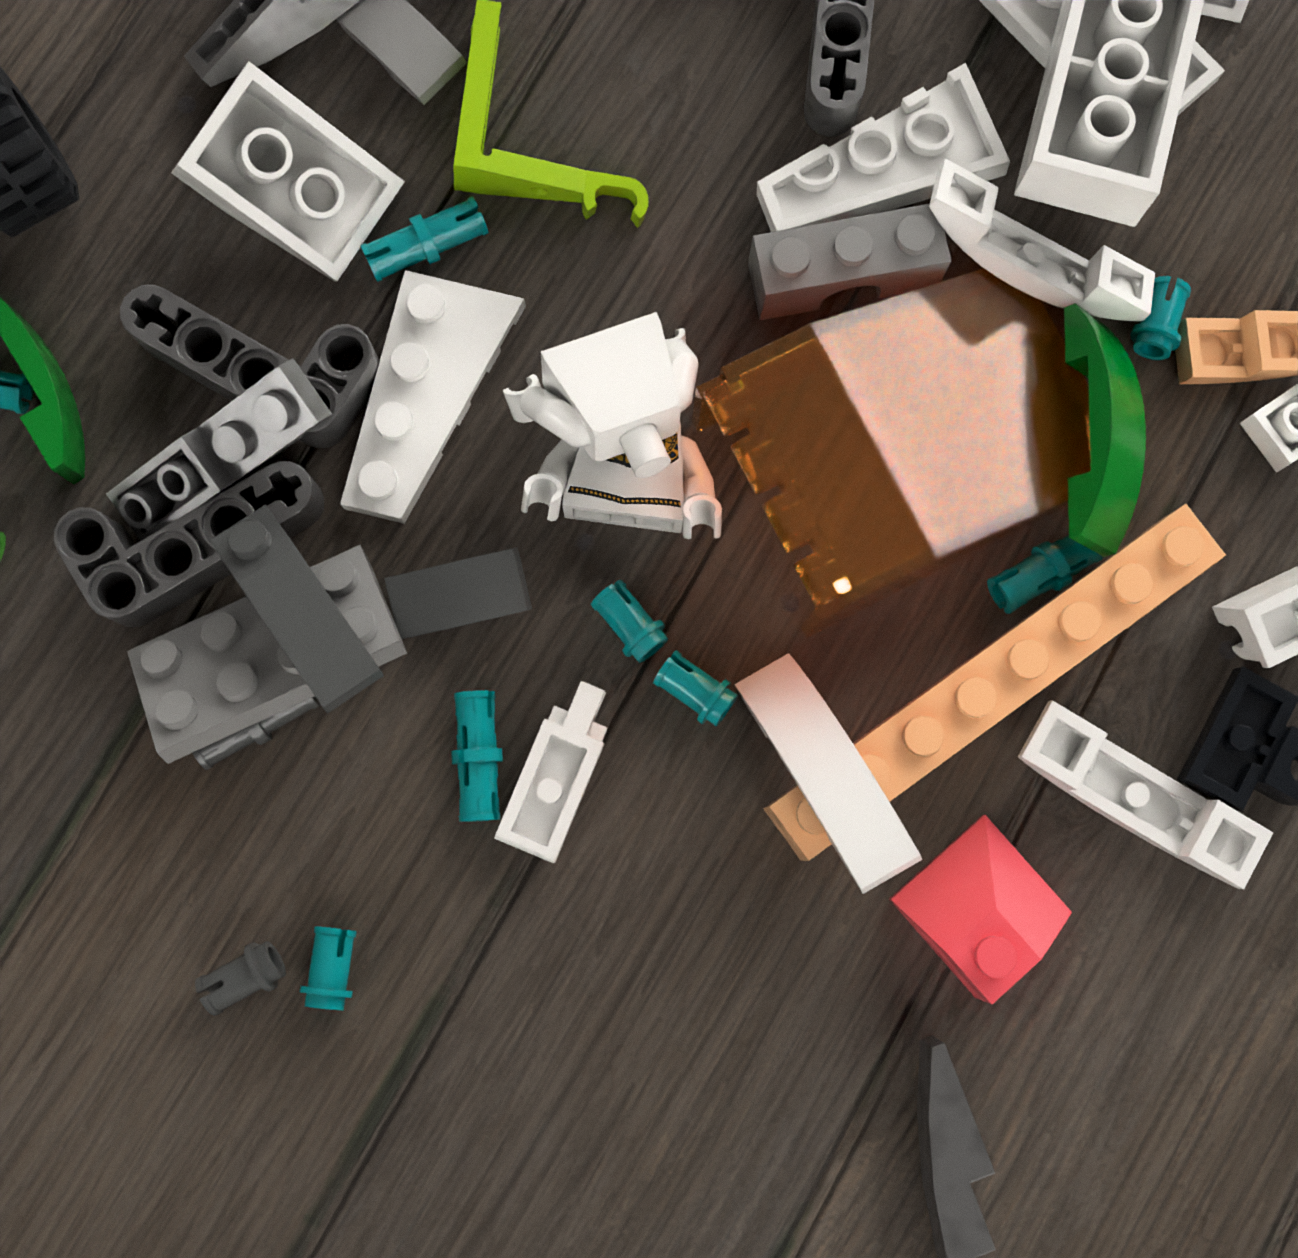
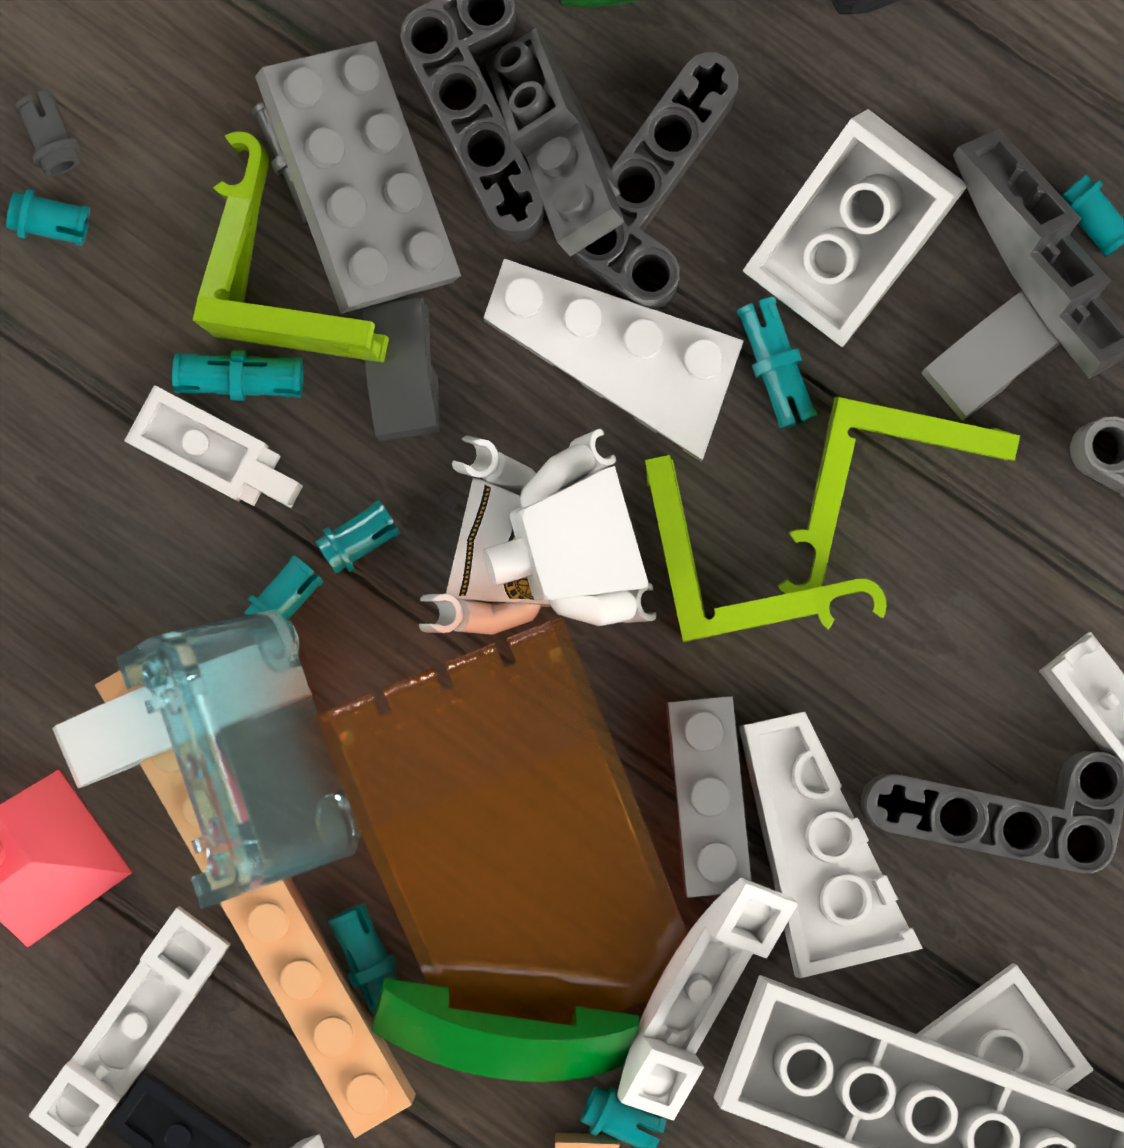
camera: 100 degrees right, 5 degrees up
dark grey slope [210,504,384,714] -> none
none -> clear light blue windscreen [117,610,363,909]
none -> lime hinge [193,131,389,363]
none -> lime hinge [645,455,887,642]

